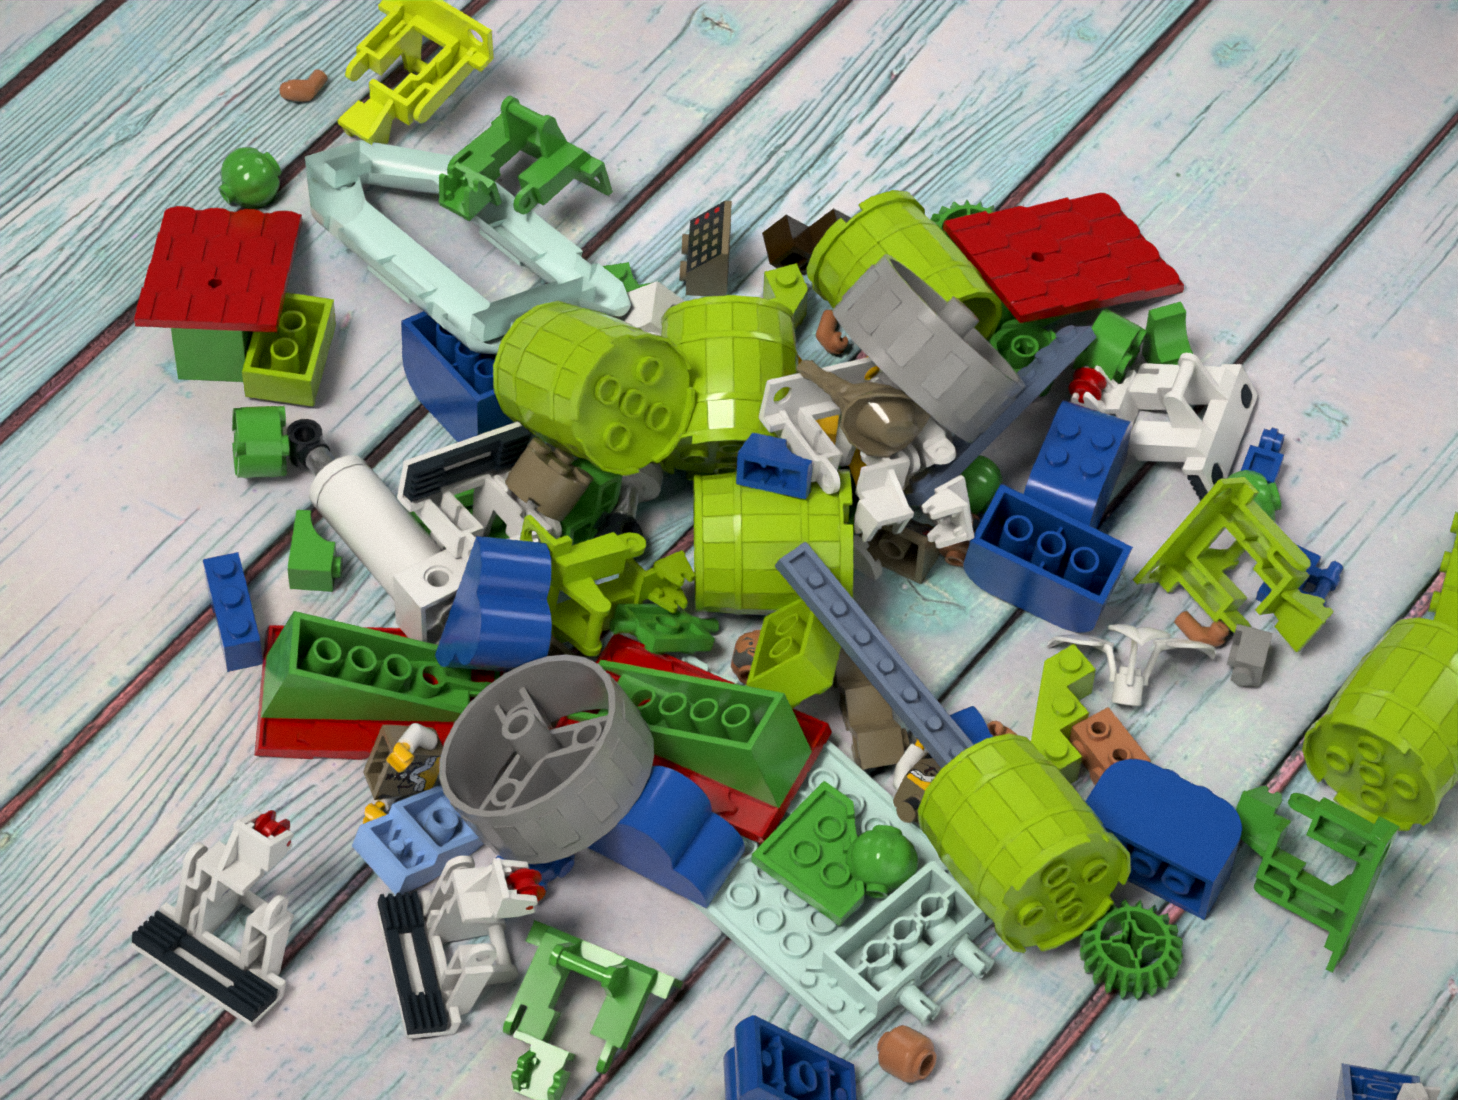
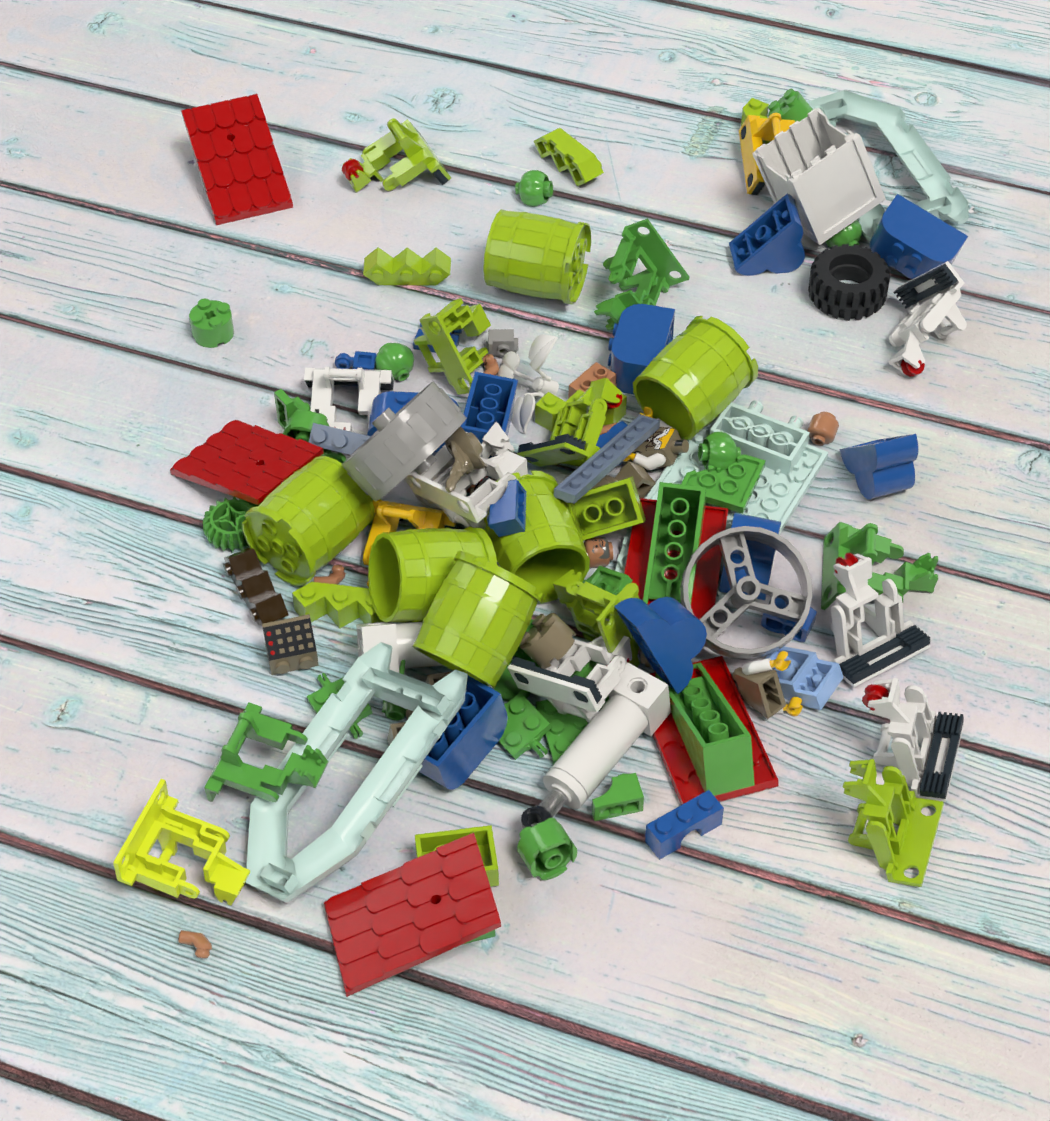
camera: 105 degrees left, 5 degrees down
bright green plant [218,147,282,209] -> none
none -> bright green brick [189,298,234,348]
none -> lime container [517,378,623,467]
none -> lime container [842,759,944,887]

